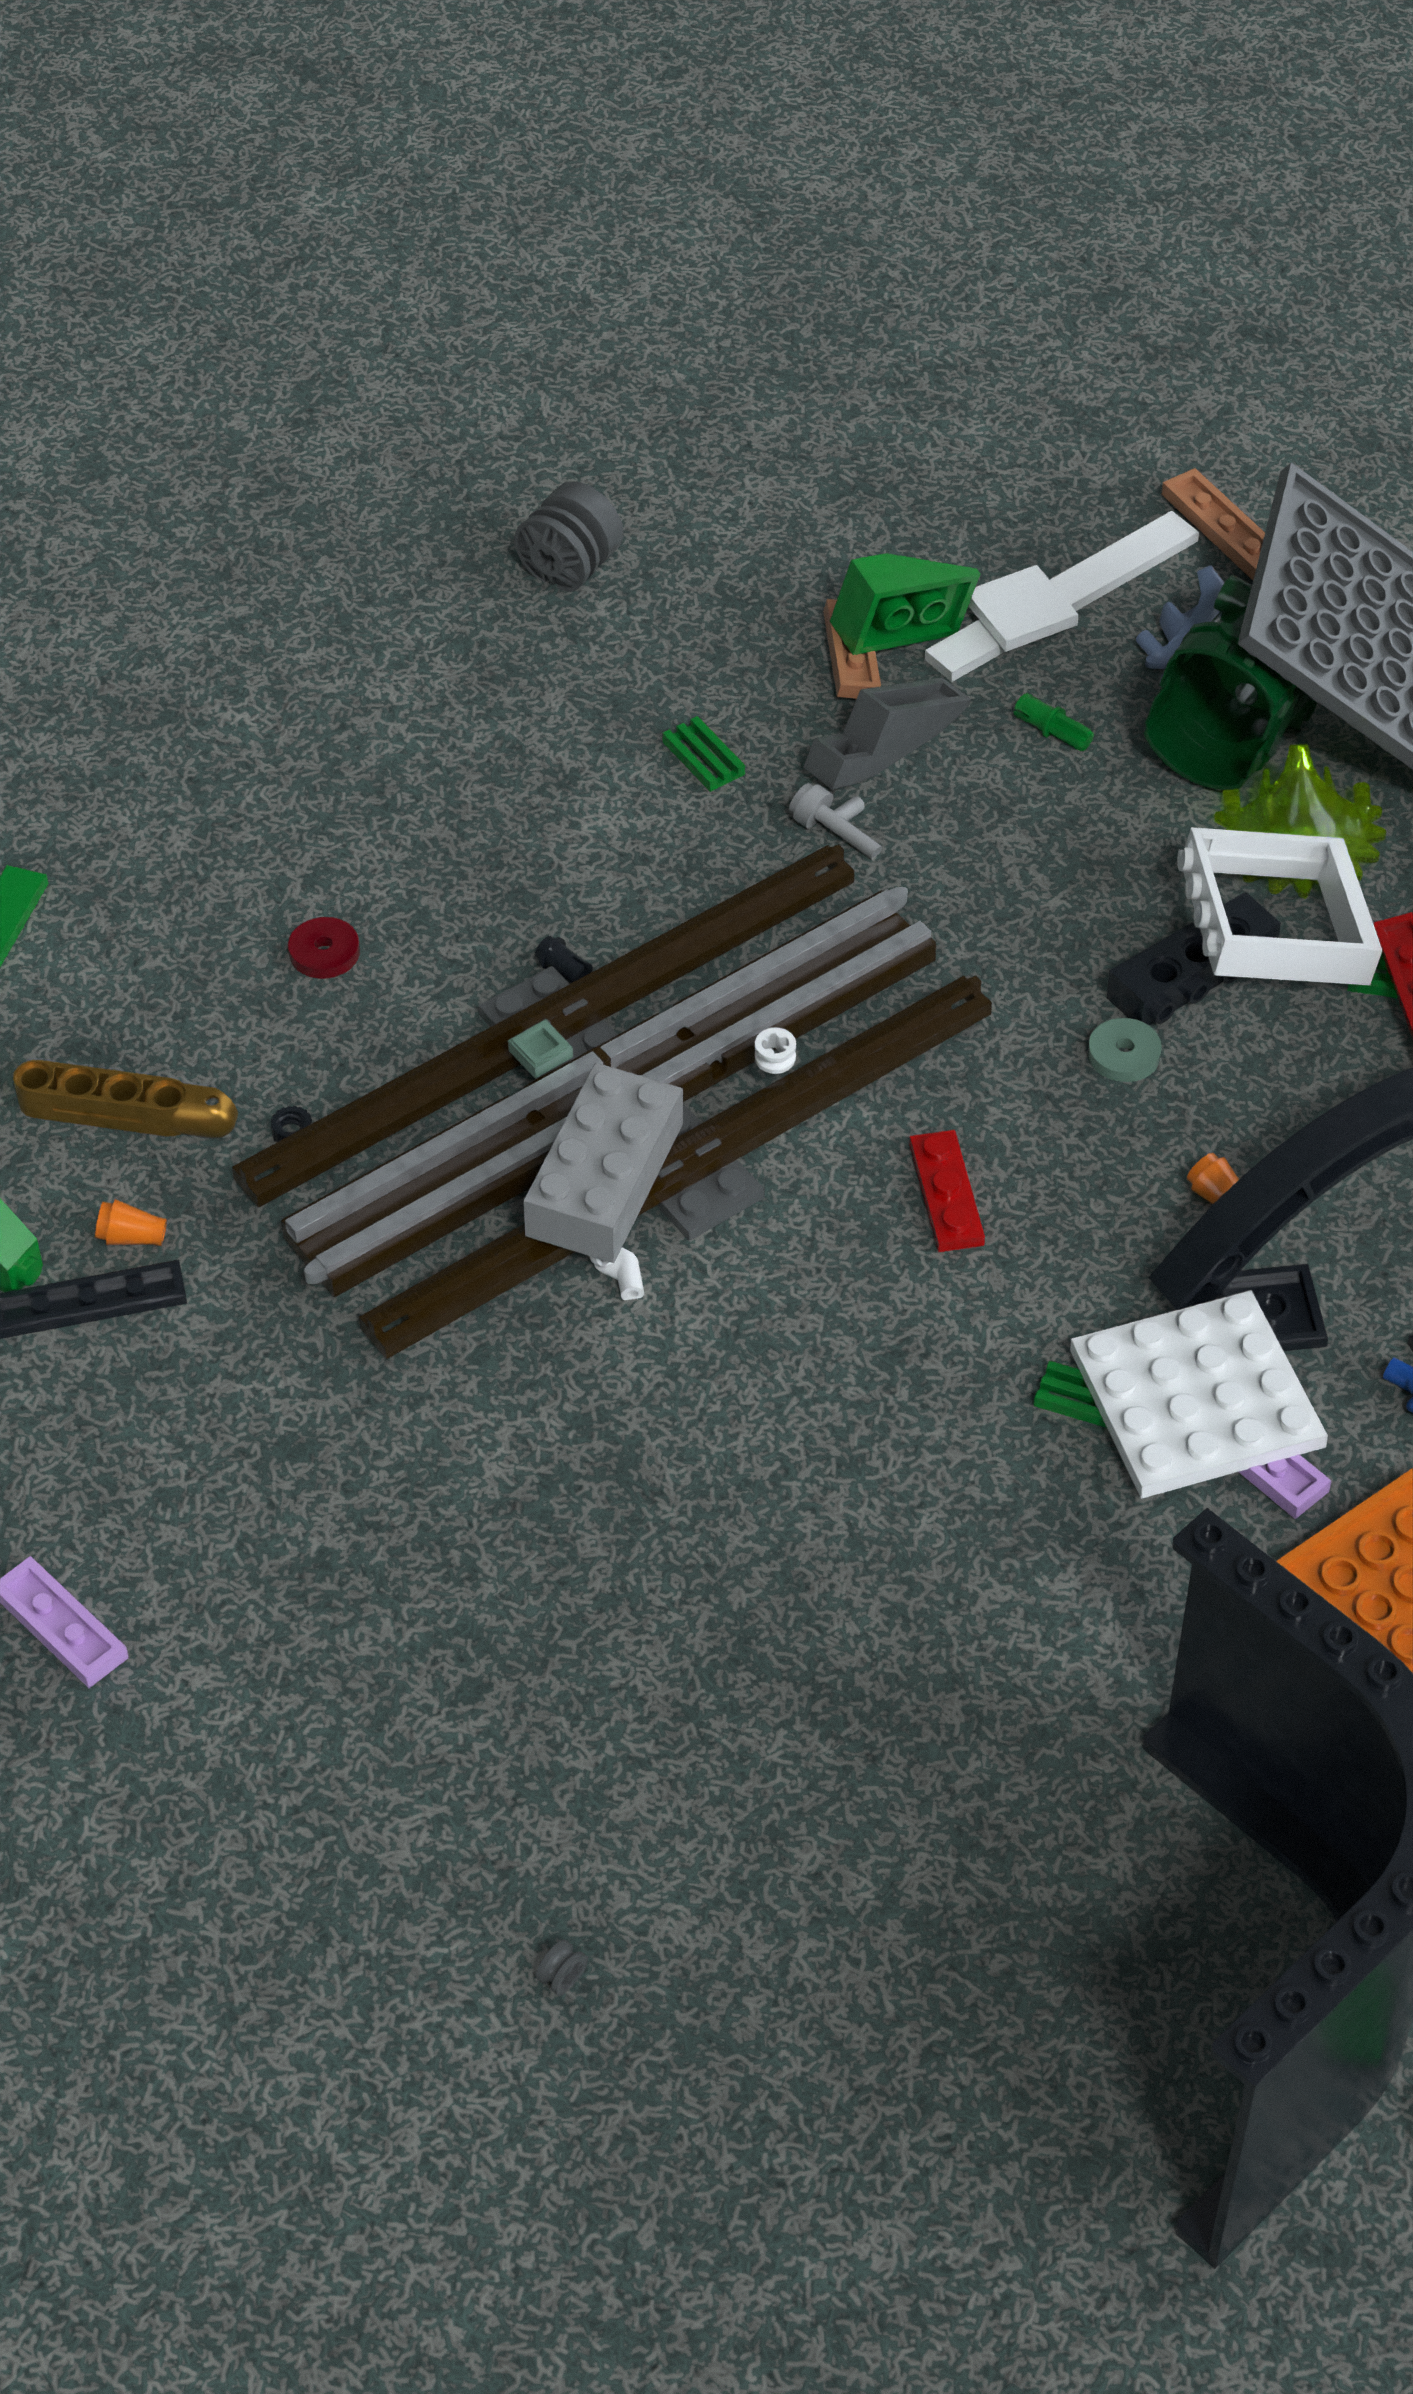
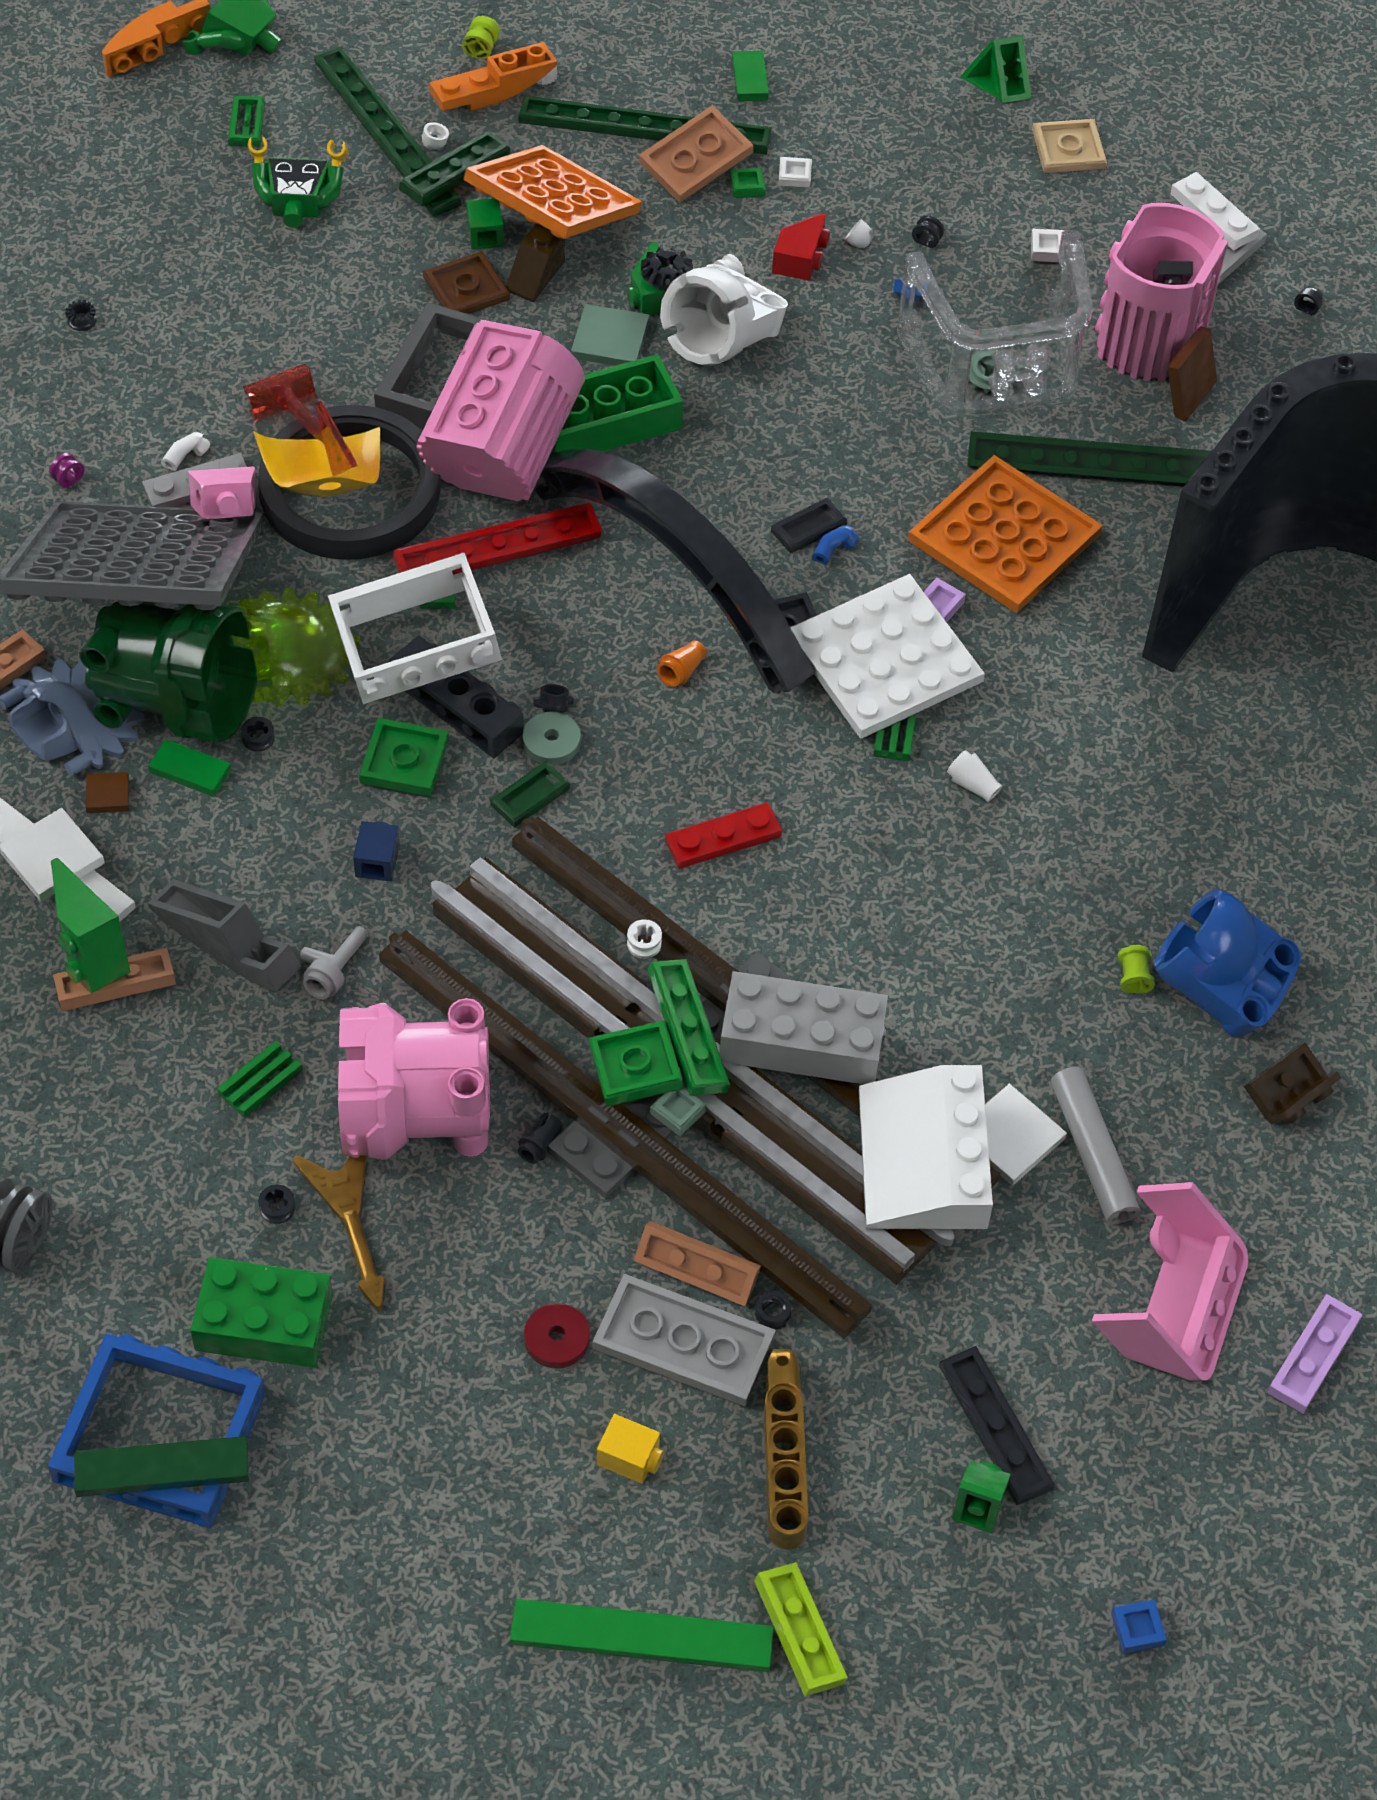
camera: 105 degrees left, 5 degrees up
orange cone [95,1199,167,1246] -> none
green axle [1014,693,1094,751] -> none
none -> blue window [48,1333,266,1529]
none -> dark green tile [74,1436,249,1497]
none -> reddish brown piece [86,772,129,813]
none -> green tile [148,739,231,797]
none -> green brick [190,1257,333,1368]
none -> black bush [241,717,275,752]
none -> black bush [258,1184,296,1224]
none -> pearl gold piece [293,1155,384,1311]
none -> bright pink piece [338,998,490,1160]
none -> dark blue brick [353,821,400,882]
none -> green plate [359,718,449,797]
none -> dark green tile [490,761,570,828]
none -> black plate [533,684,574,713]
none -> green tile [588,1020,684,1107]
none -> light grey plate [592,1274,776,1407]
none -> yellow brick [597,1414,664,1484]
none -> nougat plate [634,1221,761,1306]
none -> green tile [647,959,730,1096]
none -> white slope [859,1065,993,1229]
none -> white cone [947,750,1002,802]
none -> white tile [985,1083,1067,1186]
none -> light grey piece [1051,1067,1141,1225]
none -> bright pink windscreen [1092,1182,1248,1381]
none -> lime bush [1117,945,1155,993]
none -> blue piece [1154,889,1301,1037]
none -> dark brown bracket [1243,1042,1341,1125]

